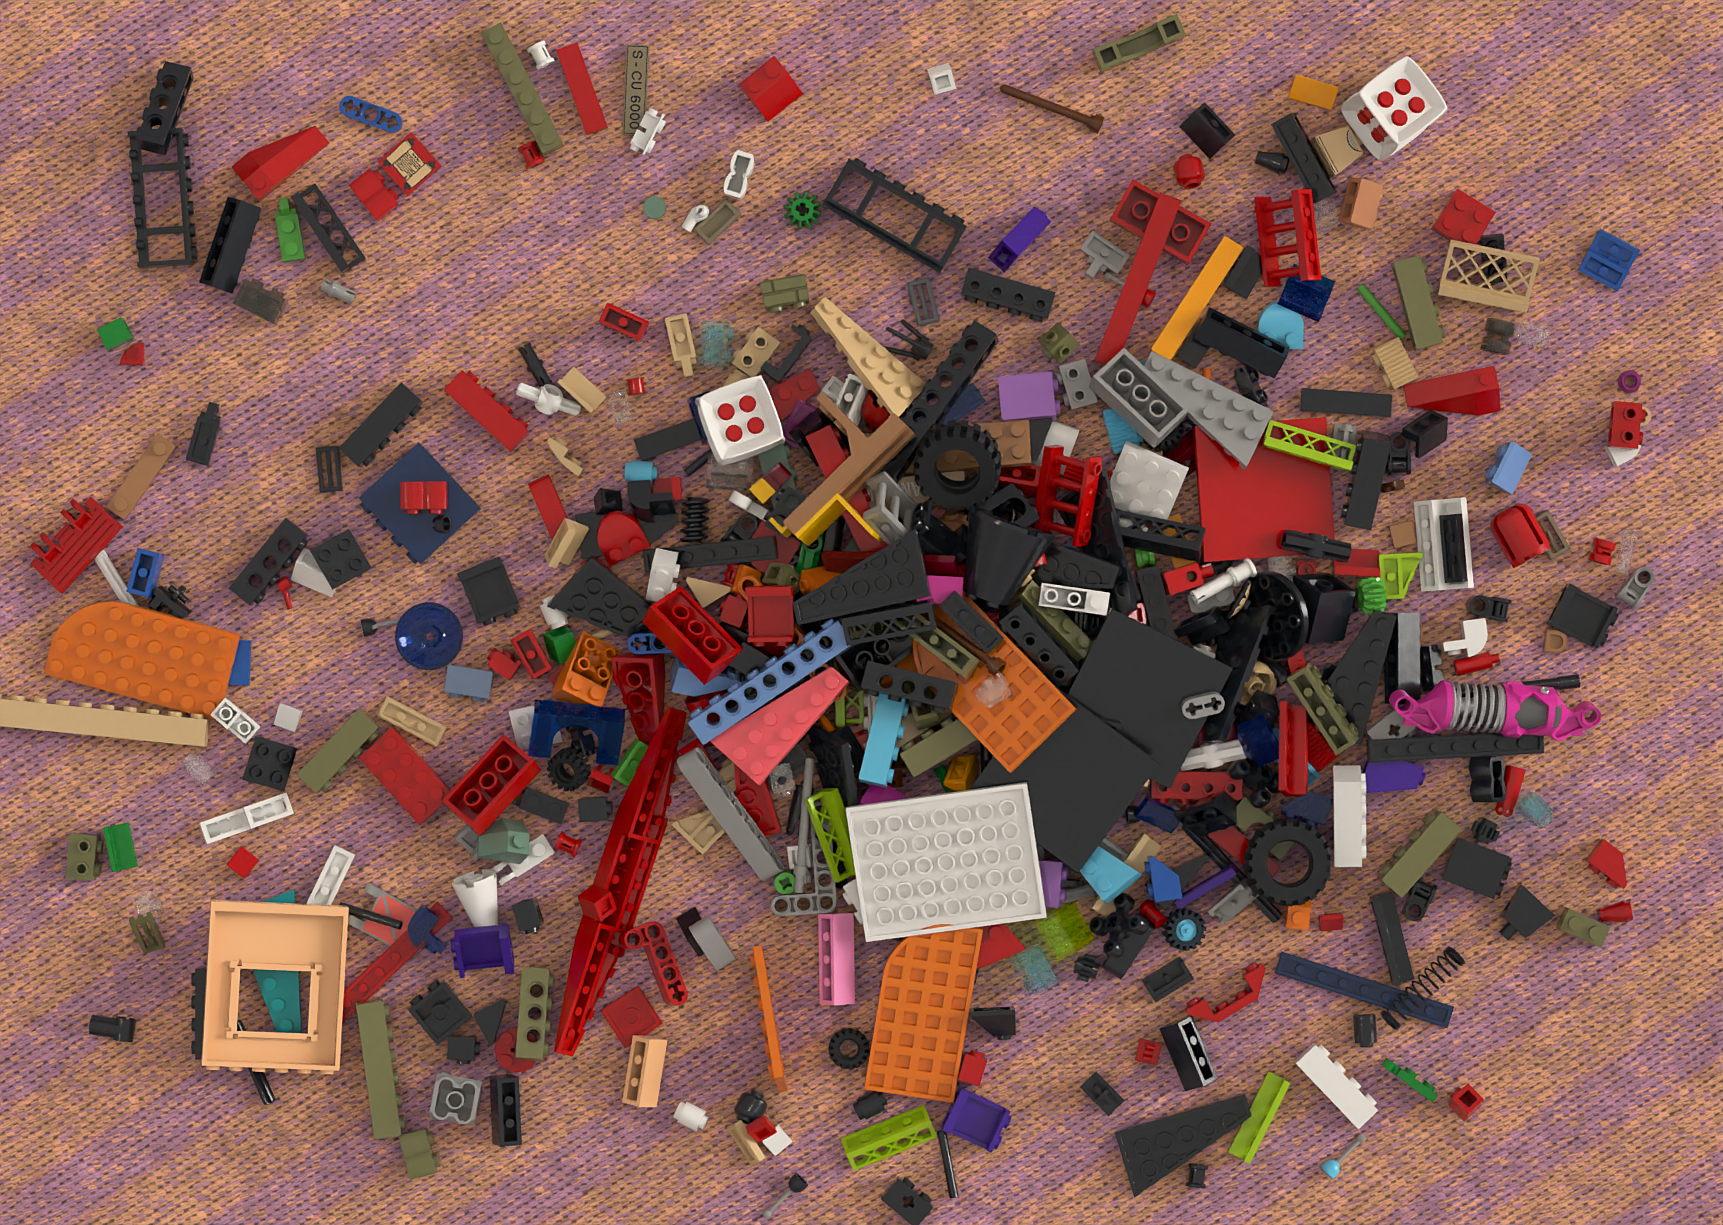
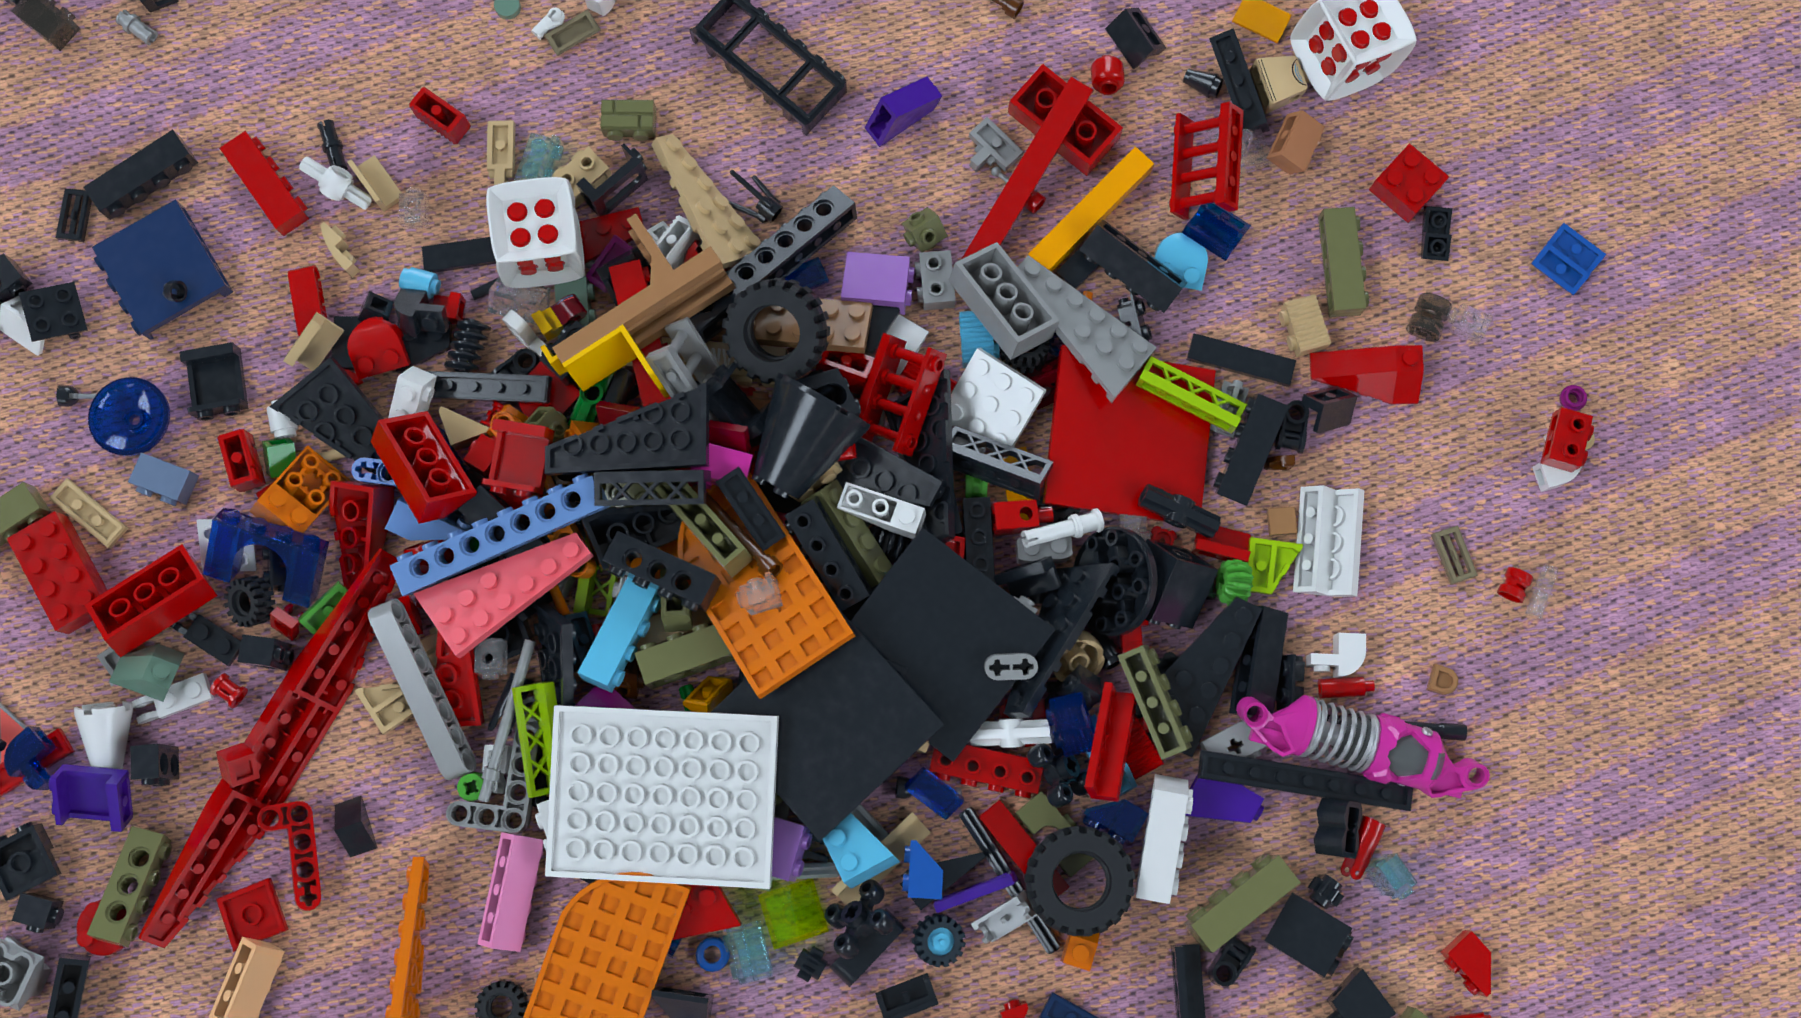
camera: 10 degrees right, 10 degrees down
red brick [400,482,448,514] -> none
black slope [474,998,508,1044] -> none
red brick [487,648,522,680] -> none
red axle [626,377,646,396] -> none
light grey beam [689,916,736,971] -> none
green gear [783,191,822,230] -> none
dark grey tile [907,277,940,327] -> none
black brick [961,267,1056,323] -> none
red pin [1139,900,1167,928] -> none
black slope [1174,791,1237,837] -> none
black panel [1223,245,1262,299] -> none
black dish [1225,580,1252,619] -> none
red slope [1319,913,1344,932] -> none
bright green bar [1356,284,1407,340] -> none
tan fence [1437,239,1540,313] -> none
black tile [1439,514,1468,583] -> none
black piece [1466,595,1512,623] -> none
medium blue slope [1484,441,1532,495] -> none
red cylinder [1490,503,1551,568] -> none
black panel [1546,584,1619,649] -> none
light grey piece [1615,567,1655,610] -> none
none -> blue piece [695,937,730,972]

